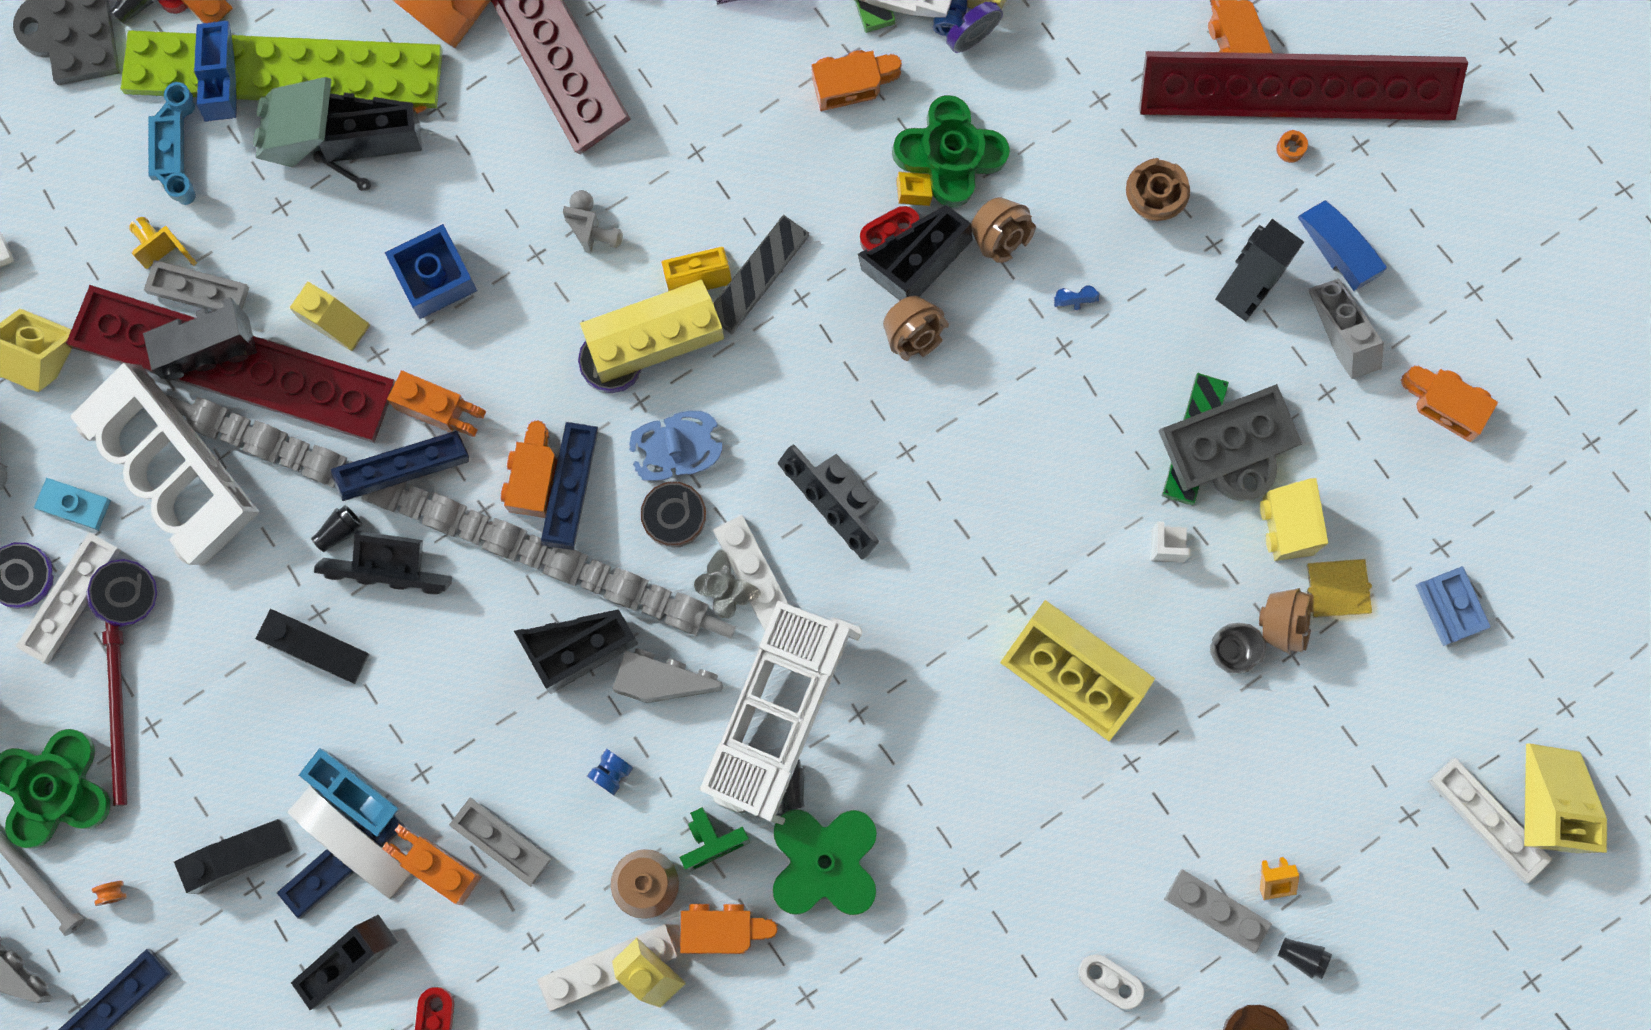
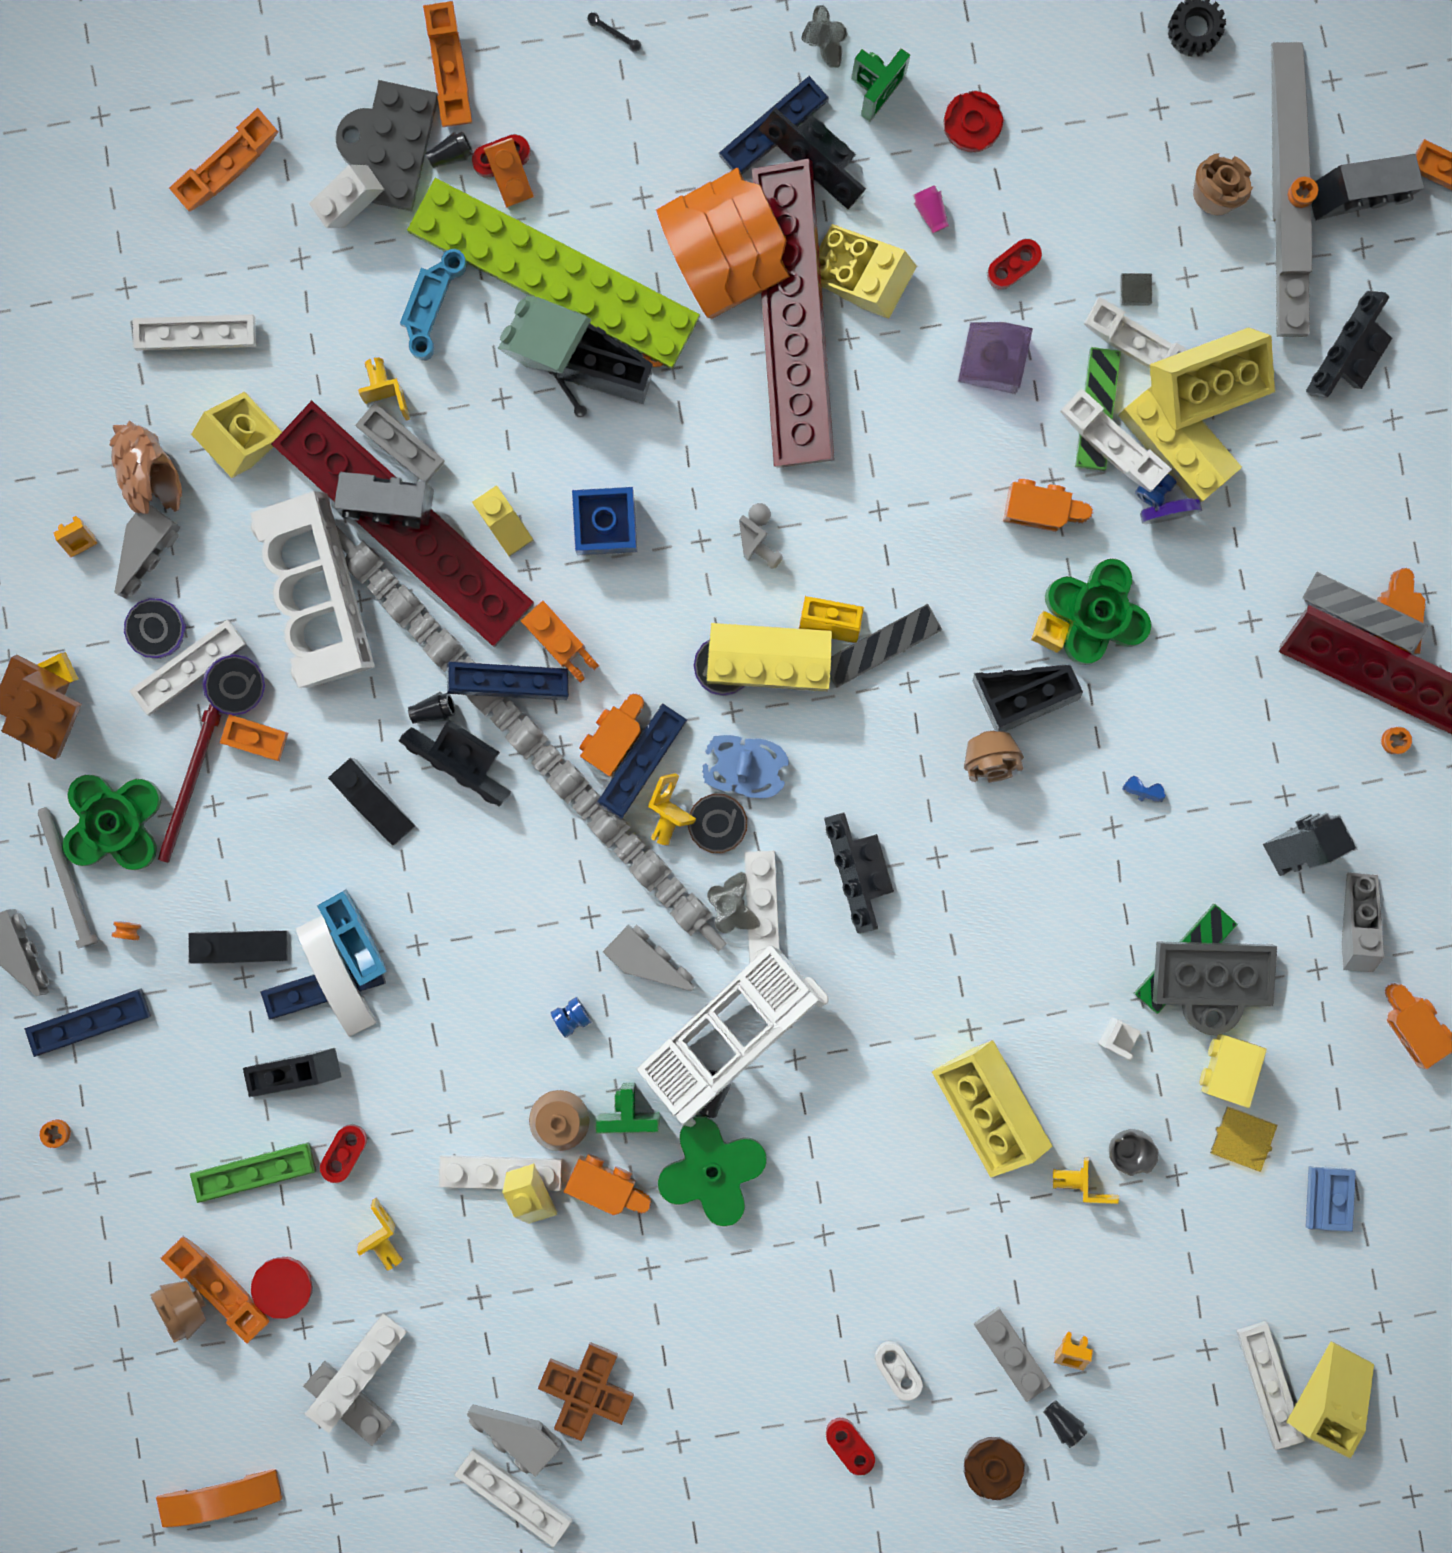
camera: 25 degrees right, 10 degrees up
medium azure plate [34,477,111,531] -> none
blue slope [194,21,237,122] -> none
orange hinge [382,824,482,905] -> none
light grey plate [449,798,552,887] -> none
black wedge [514,609,638,694] -> none
red plate [860,206,920,251] -> none
medium nougat cone [971,197,1036,263] -> none
medium nougat cone [1126,158,1190,221] -> none
medium nougat cone [1259,588,1314,655] -> none
blue slope [1298,200,1387,292] -> none
none -> orange plate [220,714,288,761]
none -> white brick [309,165,385,228]
none -> yellow bracket [648,773,696,845]
none -> yellow bracket [1053,1157,1119,1204]
none -> tile [1302,572,1428,653]

